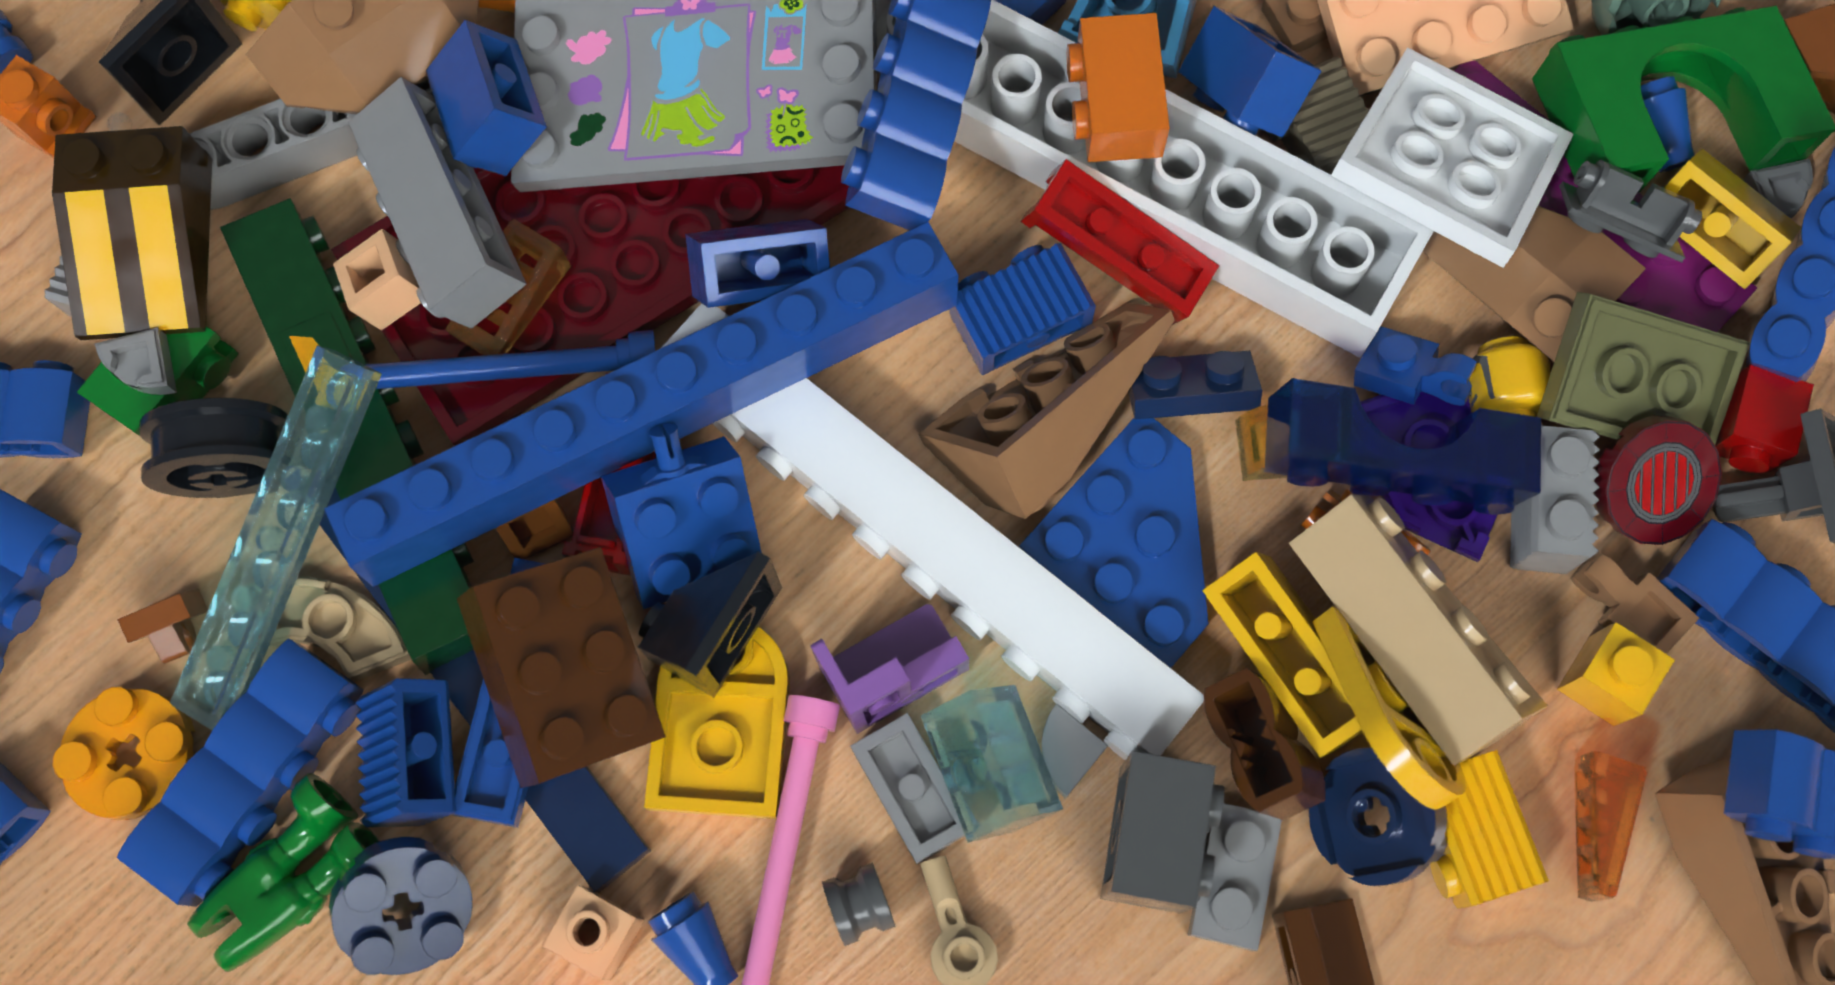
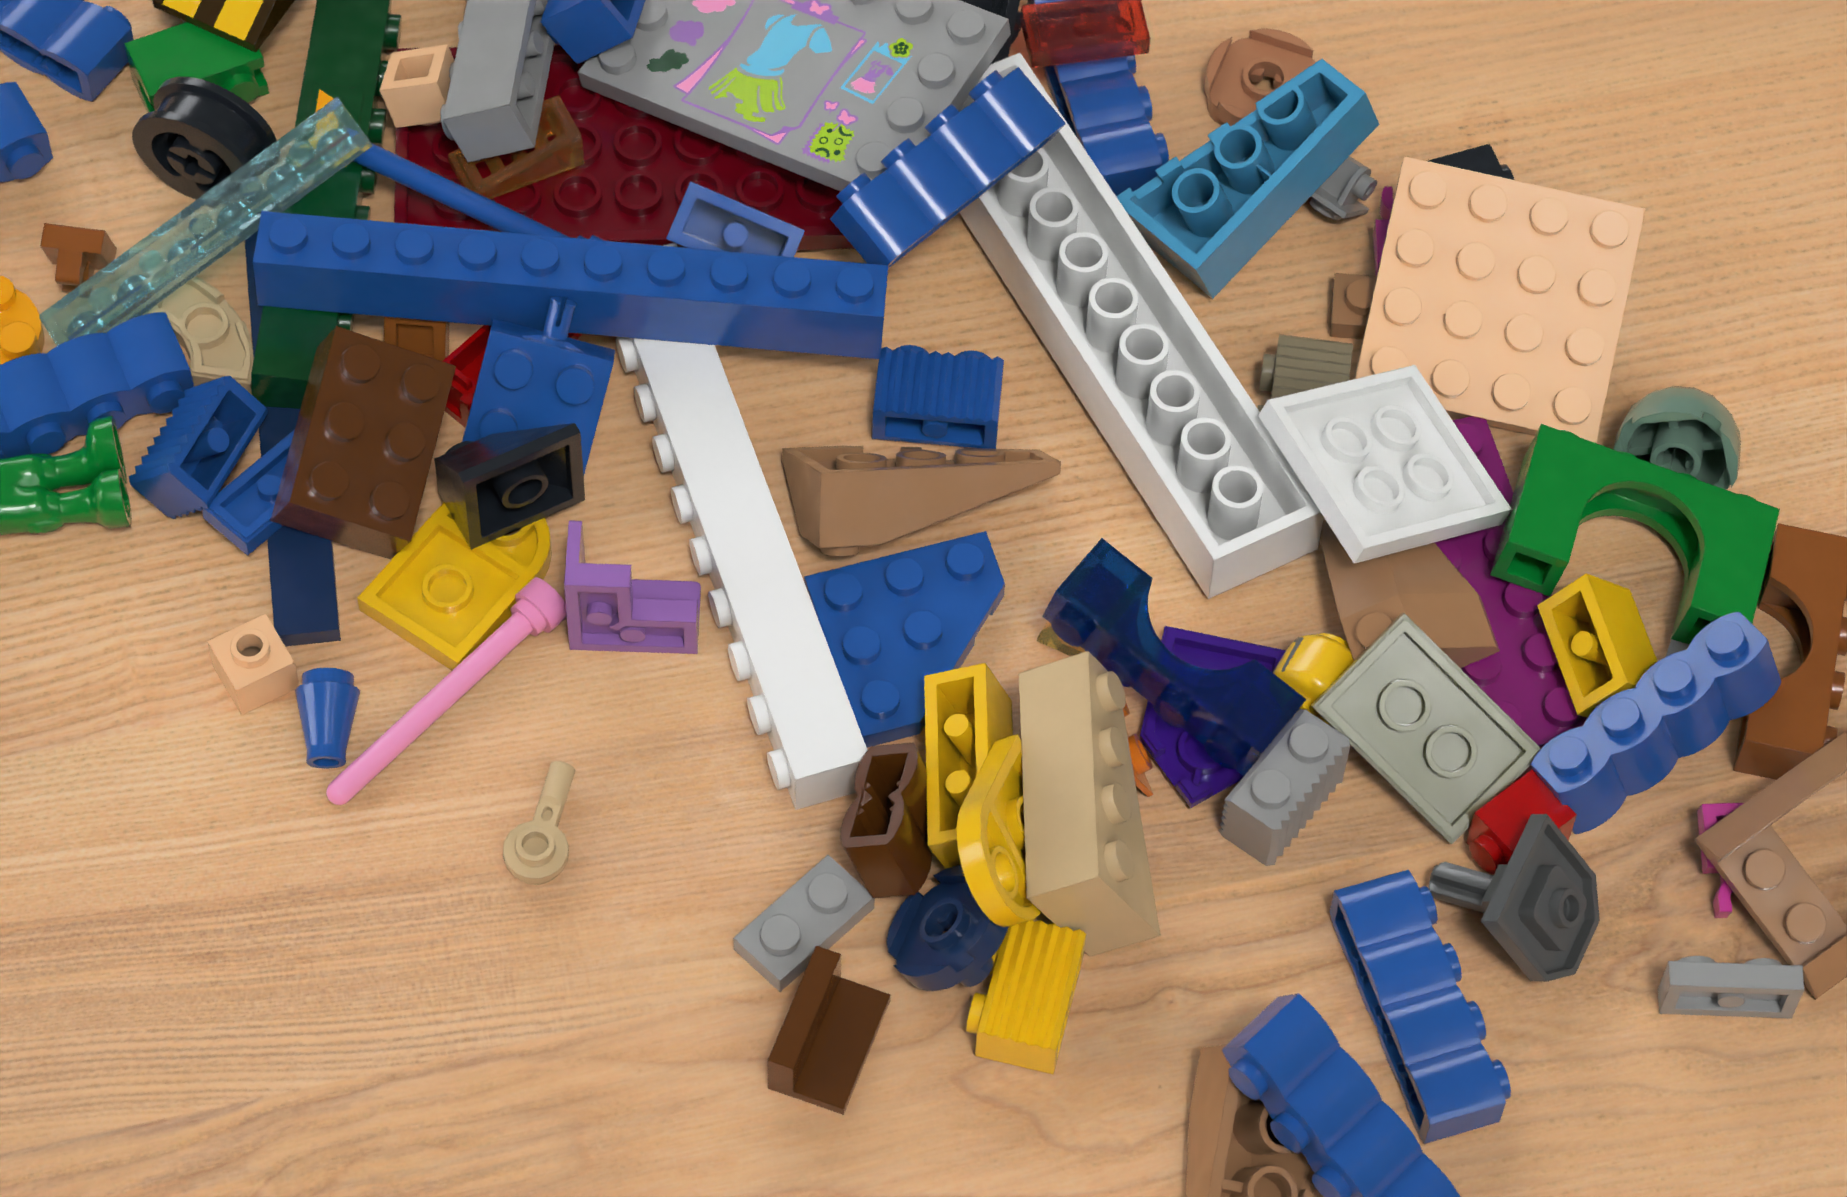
camera: 25 degrees right, 15 degrees down
light grey tile [95,327,177,395] -> none
plate [329,837,473,975] -> none
dark grey wheel [822,863,896,946] -> none
light grey plate [850,713,974,864] -> none
clear light blue brick [921,685,1063,843] -> none
red container [1020,159,1219,325] -> none
light grey tile [1041,704,1108,799] -> none
orange brick [1066,13,1170,162] -> none
dark grey brick [1100,751,1224,913] -> none
dark blue plate [1128,351,1262,420] -> none
blue brick [1178,6,1321,138] -> none
blue plate [1354,326,1477,406] -> none
yellow brick [1557,622,1675,726] -> none
dark grey hinge [1559,160,1702,263] -> none
medium nougat plate [1570,553,1699,654] -> none
clear orange slope [1574,751,1647,902] -> none
tile [1594,415,1722,545] -> none
blue cone [1641,76,1695,173] -> none

